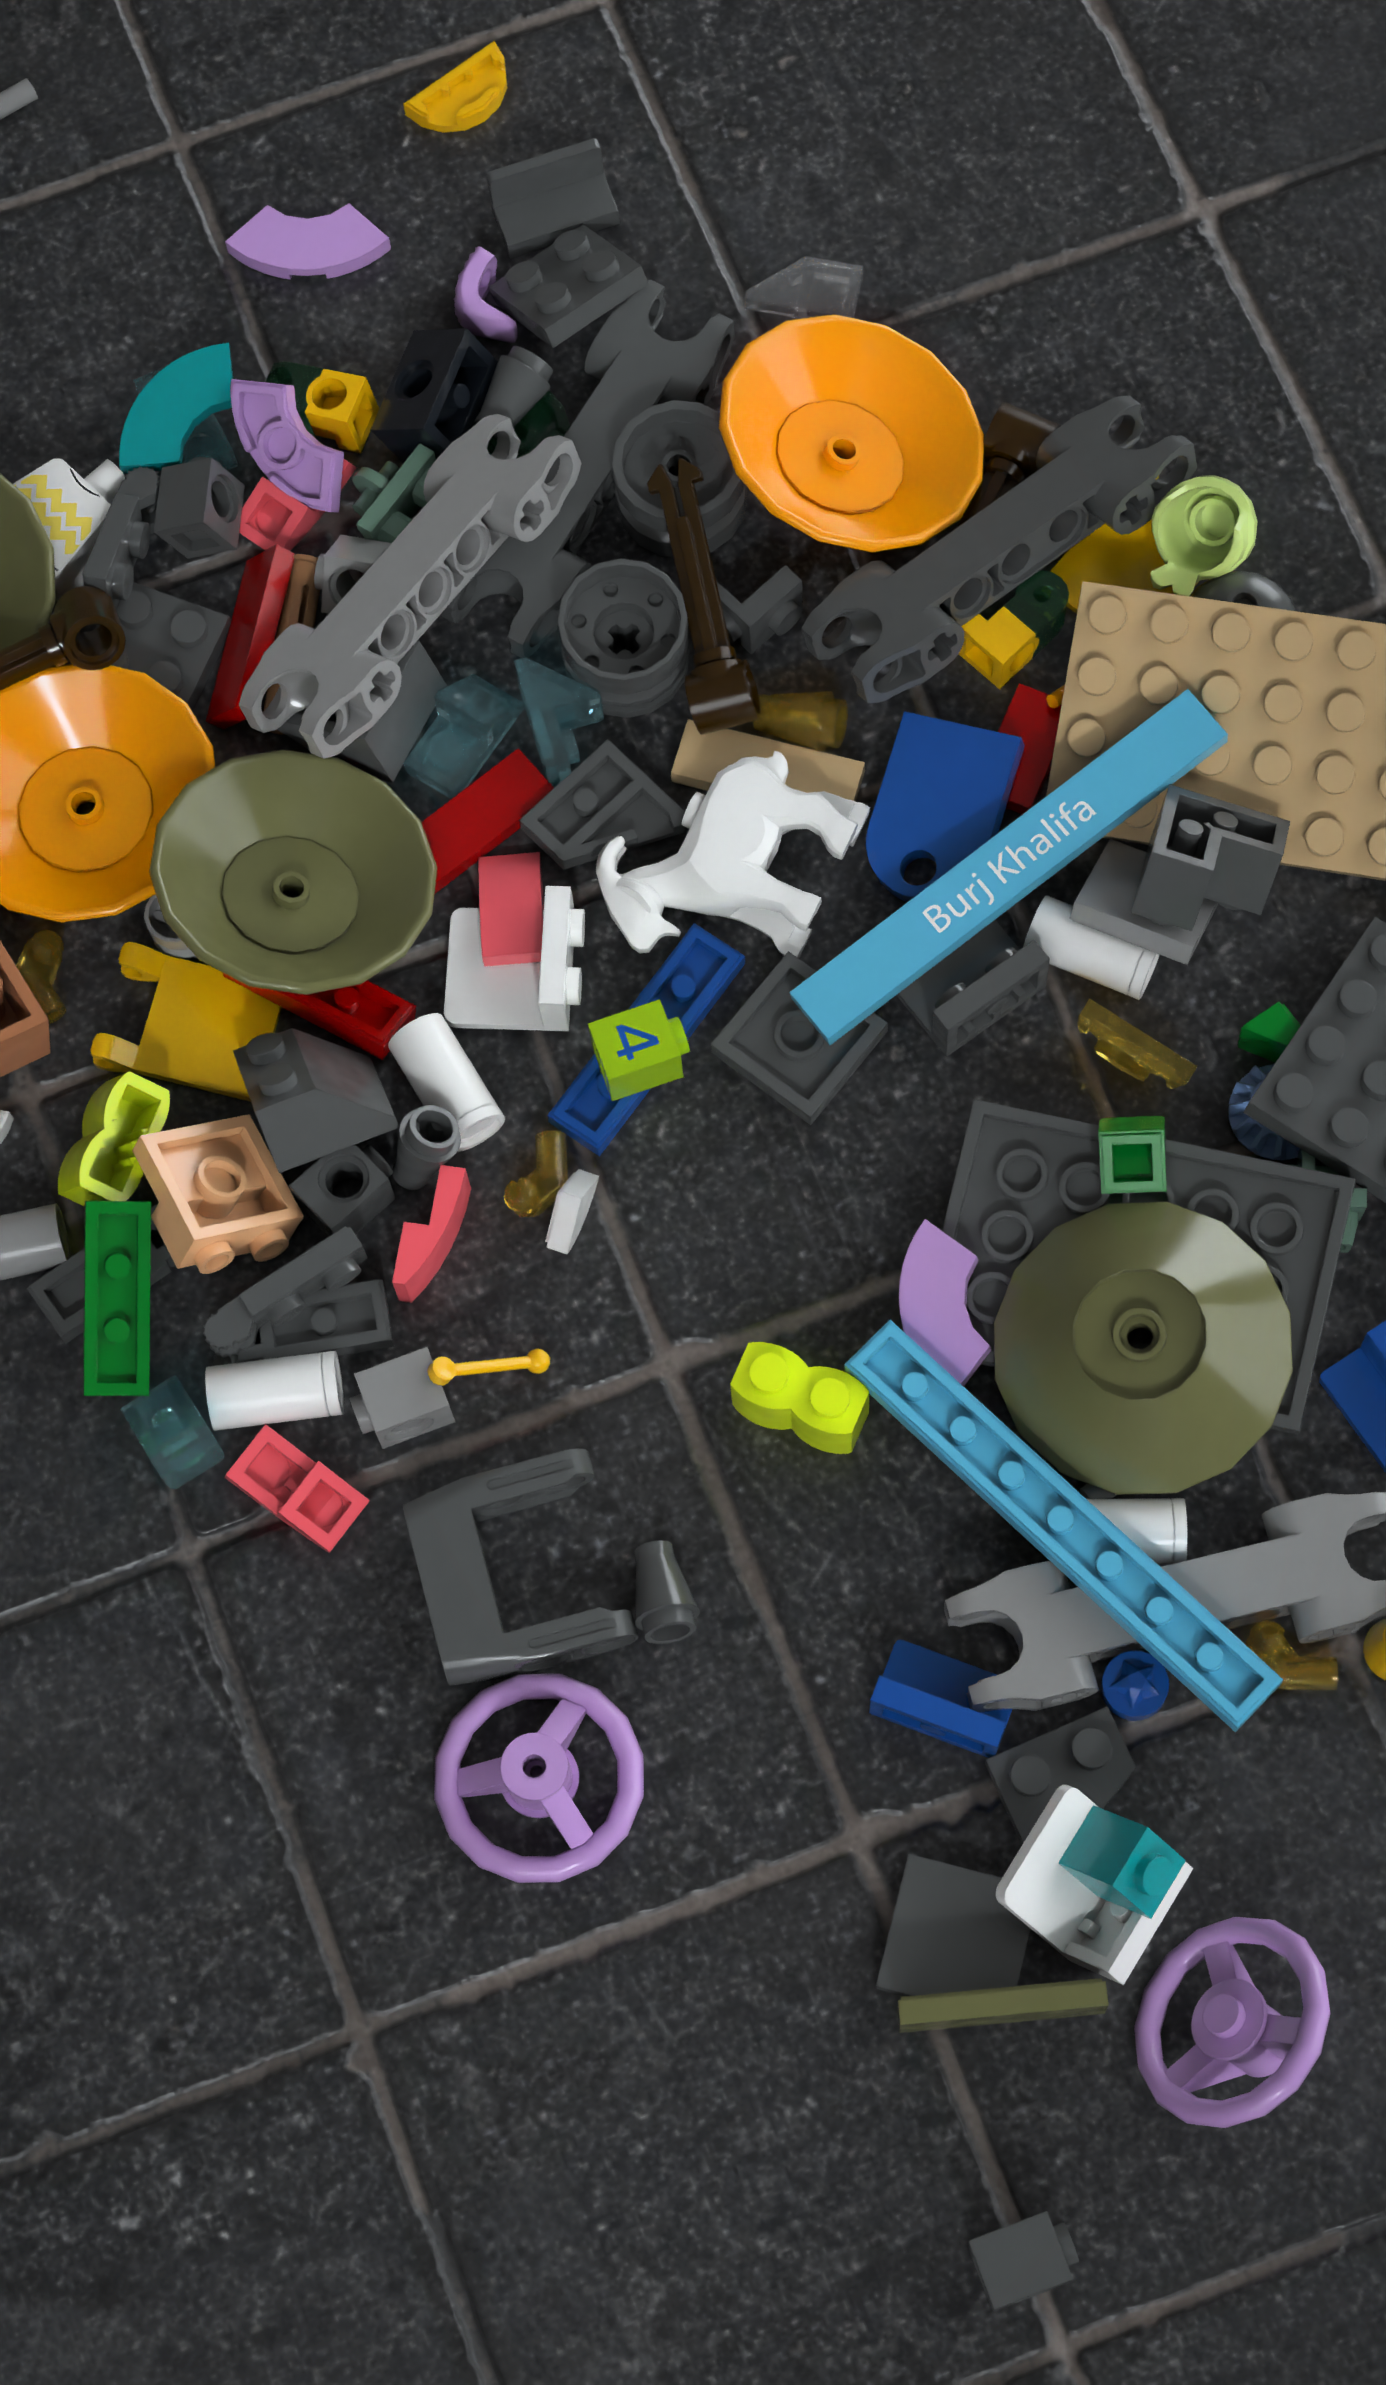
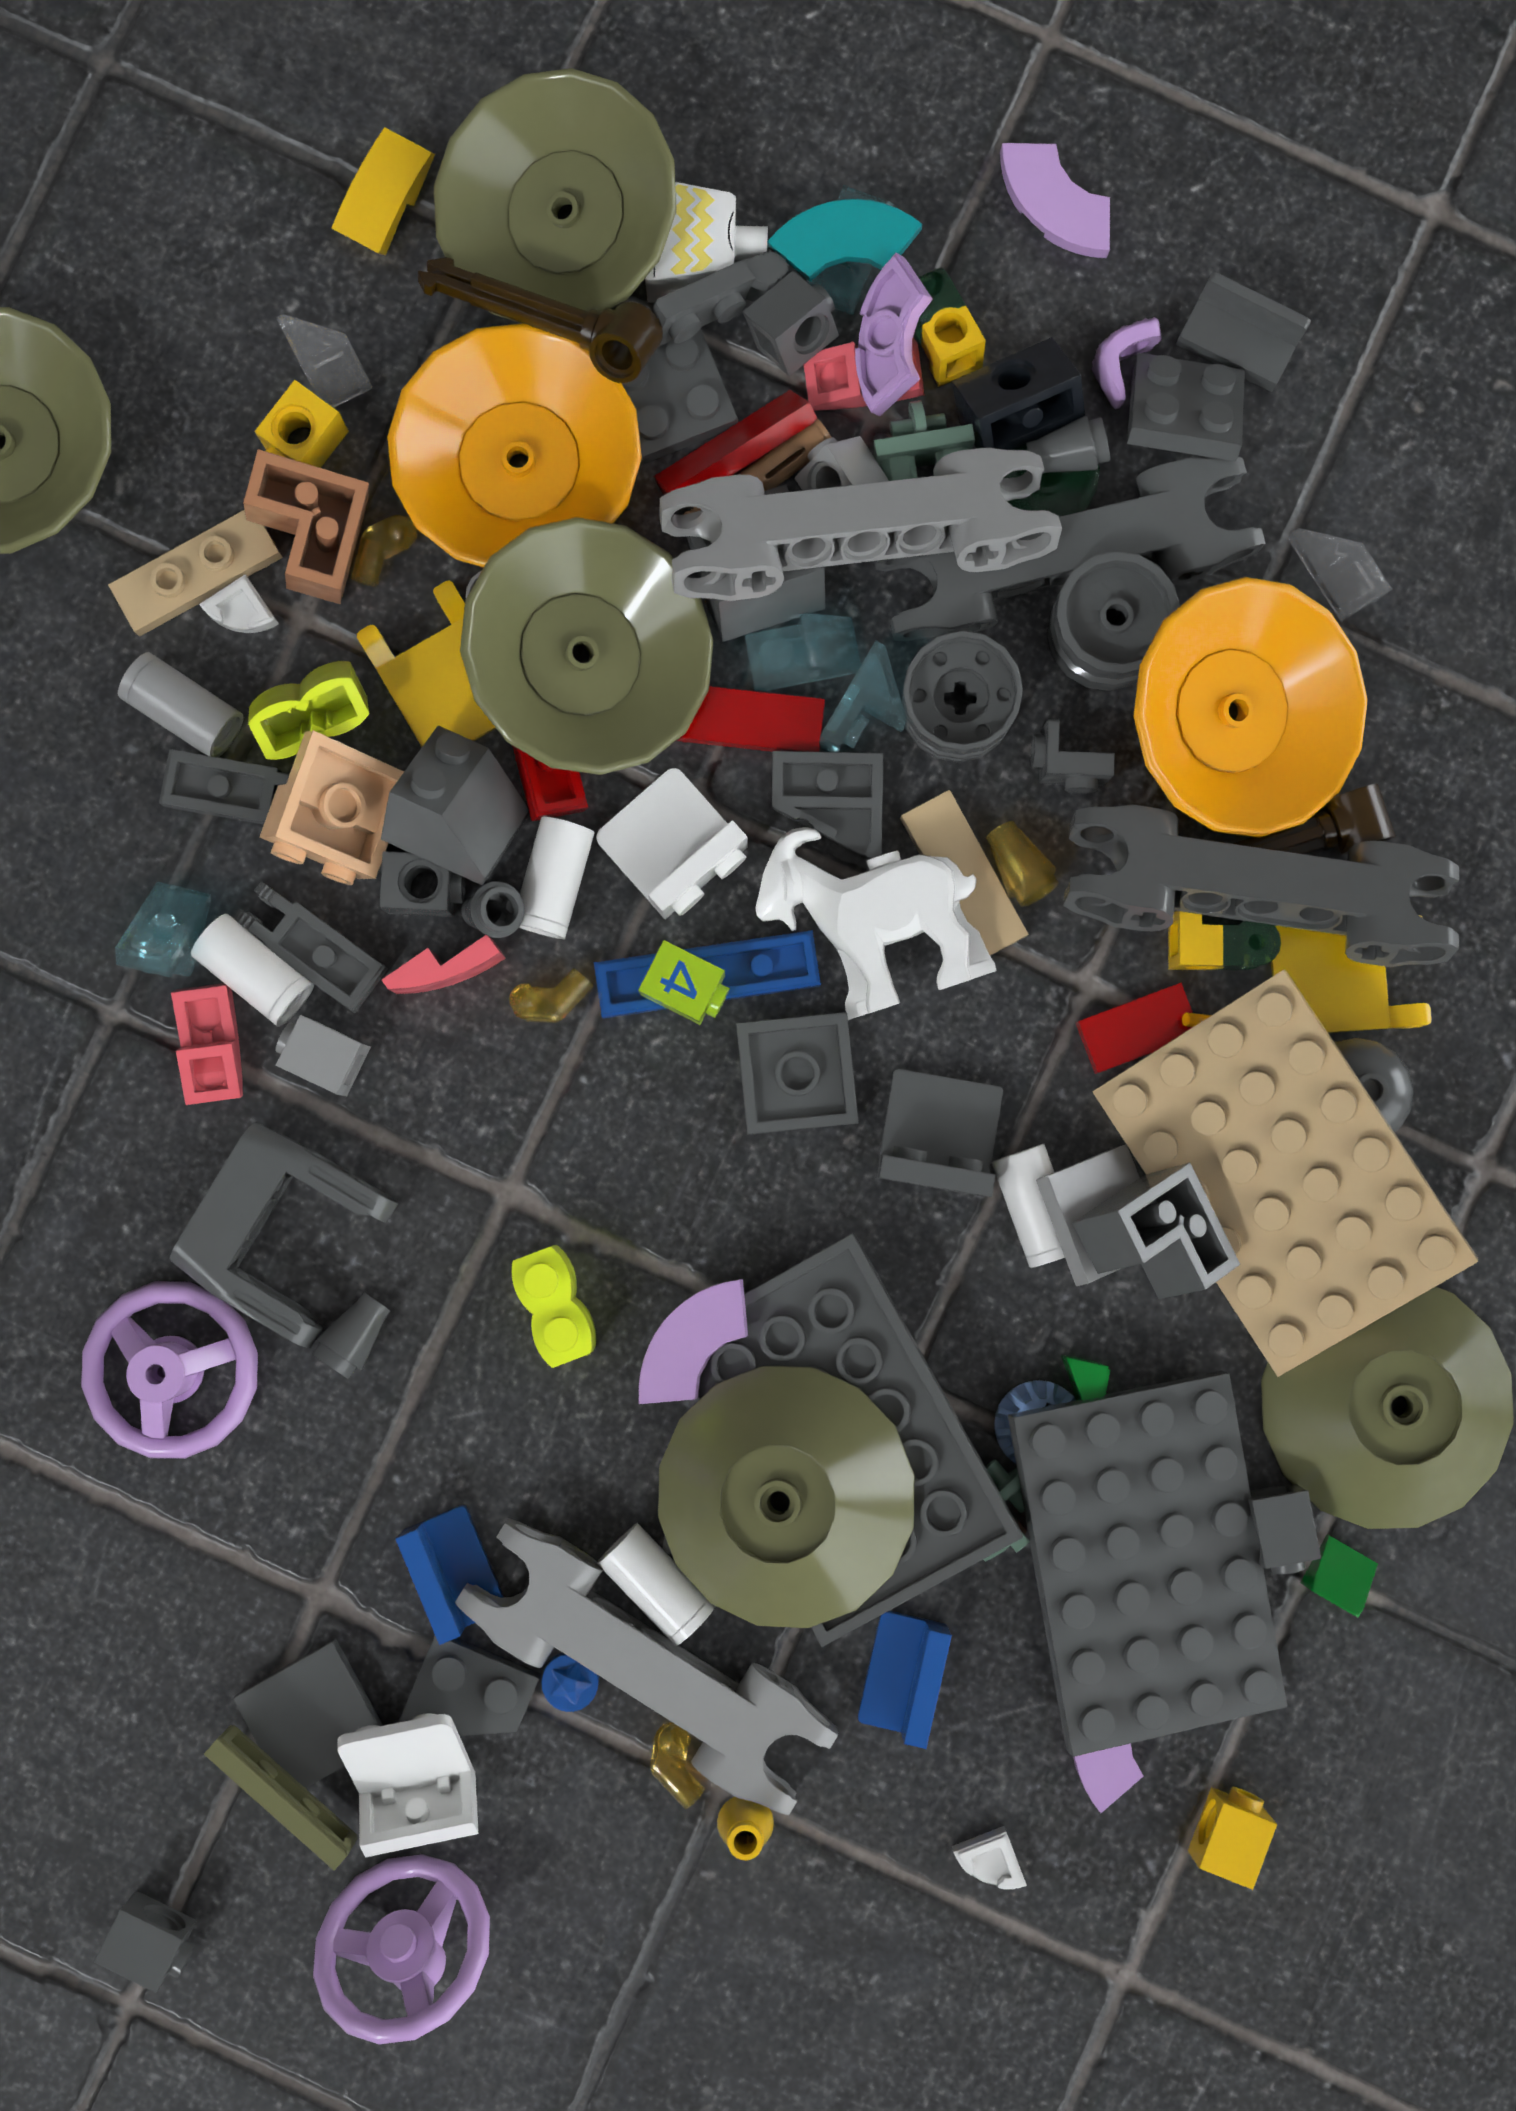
camera: 35 degrees right, 15 degrees up
green plate [83,1201,151,1396] -> none
dark grey hinge [202,1226,368,1358] -> none
yellow tile [403,41,507,133] -> none
yellow hinge [427,1348,550,1386] -> none
coral slope [478,852,544,967] -> none
white tile [545,1169,599,1254] -> none
dark brown piece [647,458,762,735] -> none
medium azure tile [789,689,1228,1045] -> none
medium azure tile [844,1320,1283,1732] -> none
blue tile [866,711,1025,902] -> none
teal brick [1059,1805,1186,1919] -> none
clear yellow tile [1077,998,1198,1089] -> none
green slope [1098,1116,1167,1194] -> none
yellowish green hat [1150,475,1258,596] -> none

